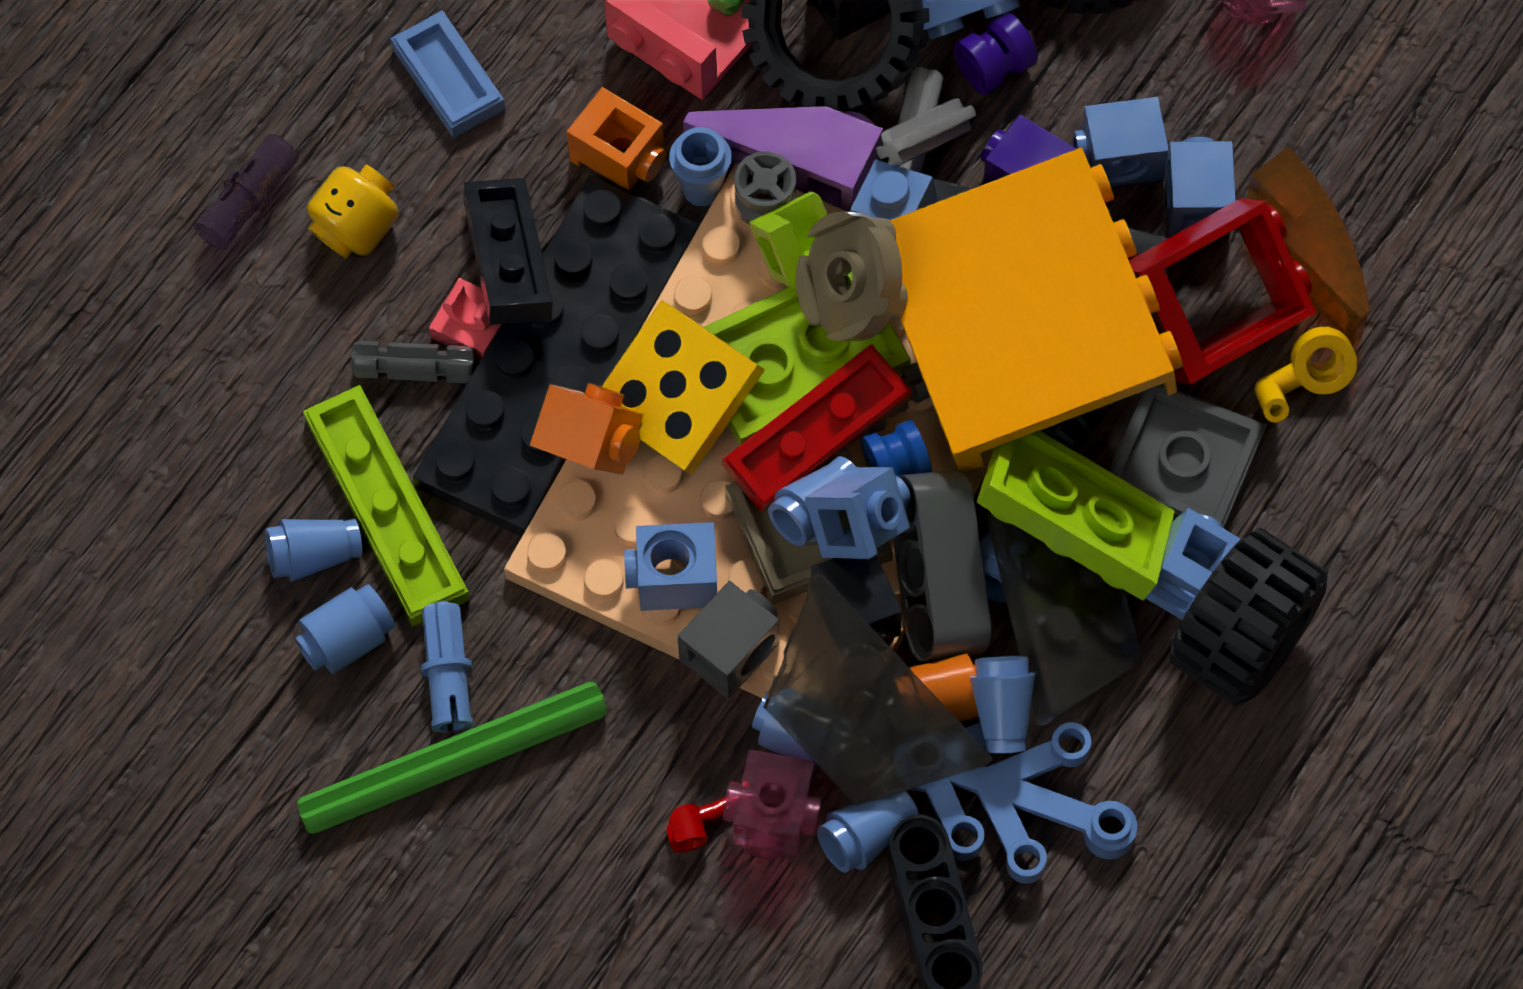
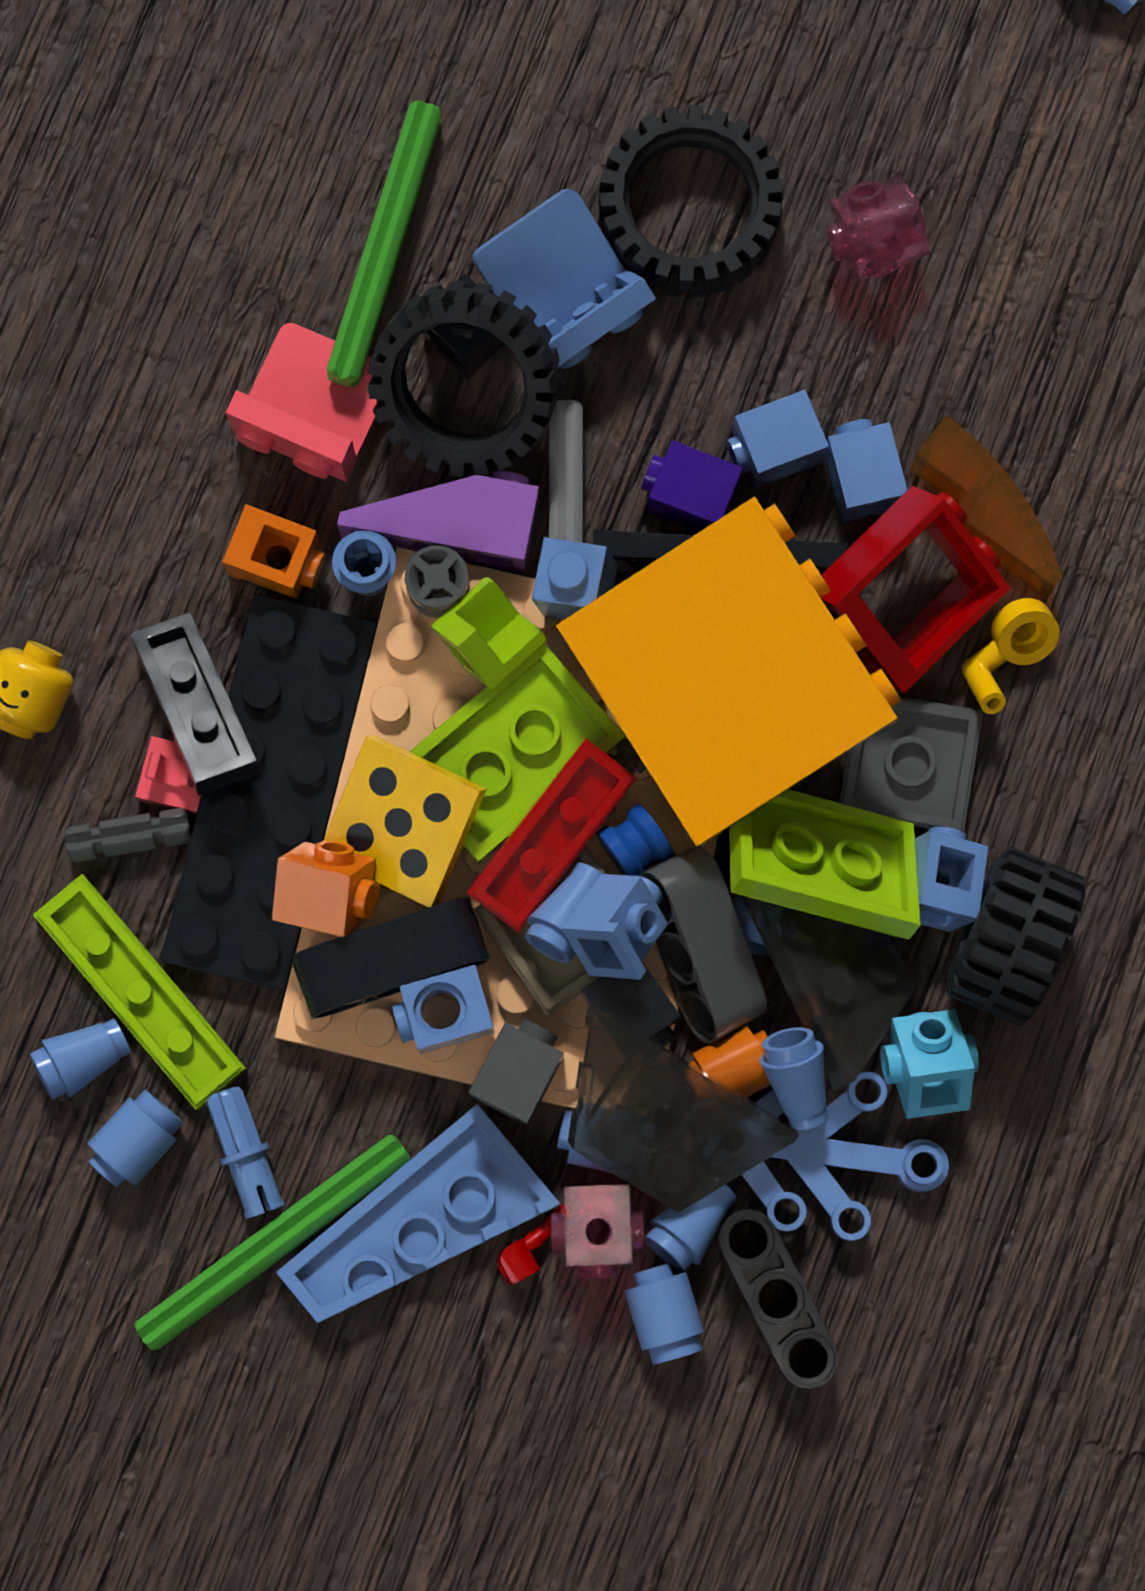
camera: 15 degrees left, 15 degrees up
medium blue tile [390,10,505,138] -> none
dark tan plate [796,212,908,341] -> none
light grey axle [876,98,976,166] -> none
dark purple wheel [953,12,1038,95] -> none
none -> medium blue wing [276,1104,561,1323]
none -> black beam [290,898,490,1019]
none -> medium blue brick [624,1263,704,1365]
none -> medium azure brick [880,1009,979,1119]

